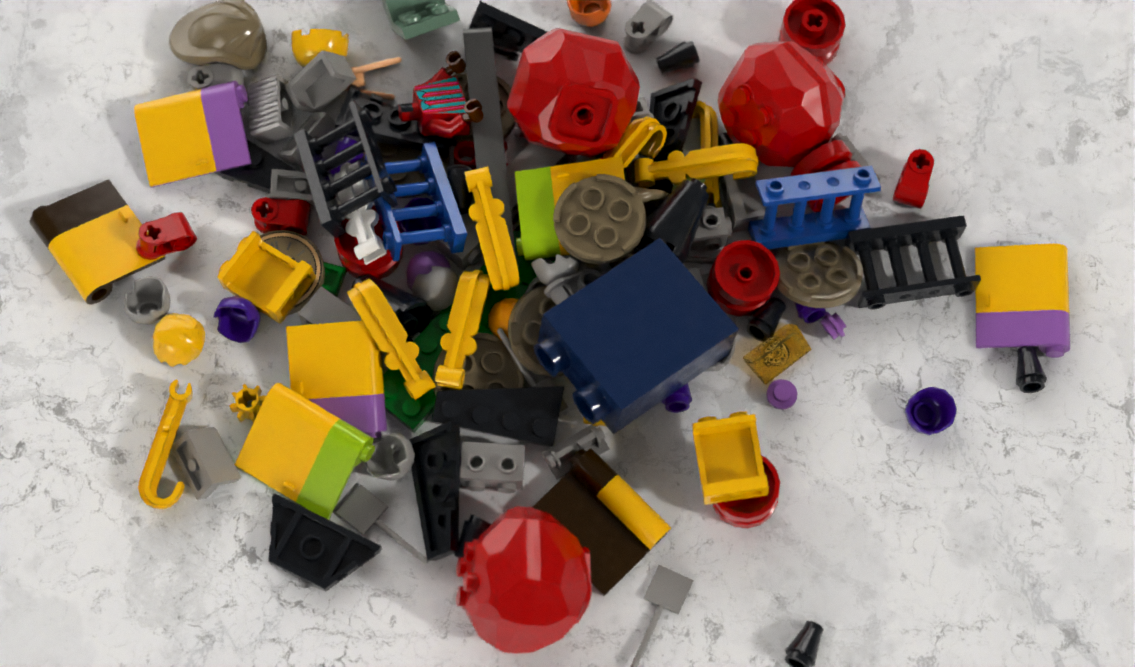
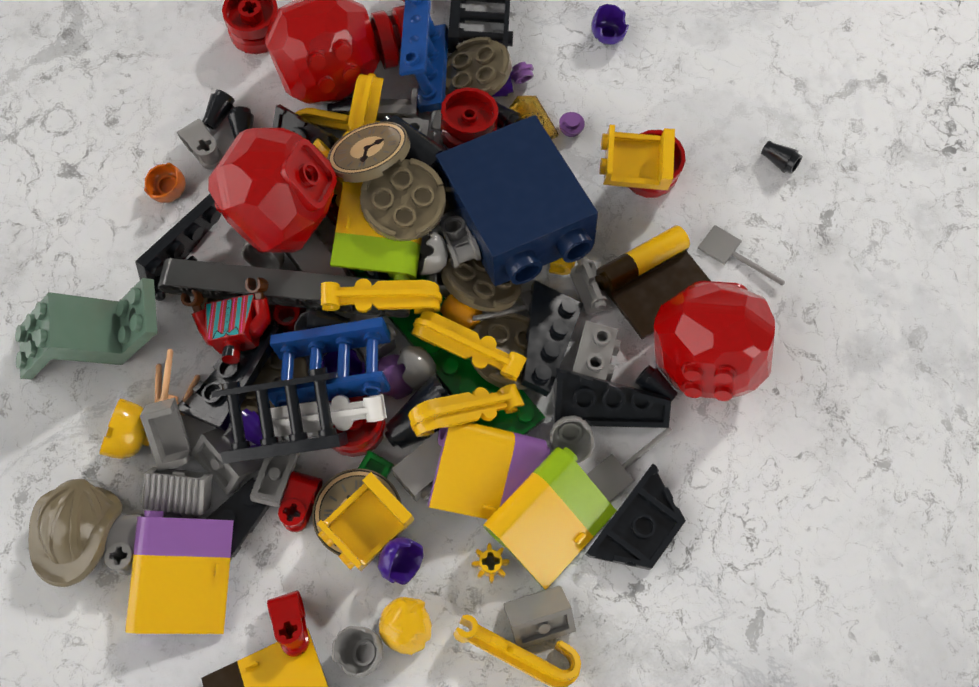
camera: 80 degrees left, 0 degrees up
none -> black cone [202,89,235,130]
none -> tile [327,122,410,183]

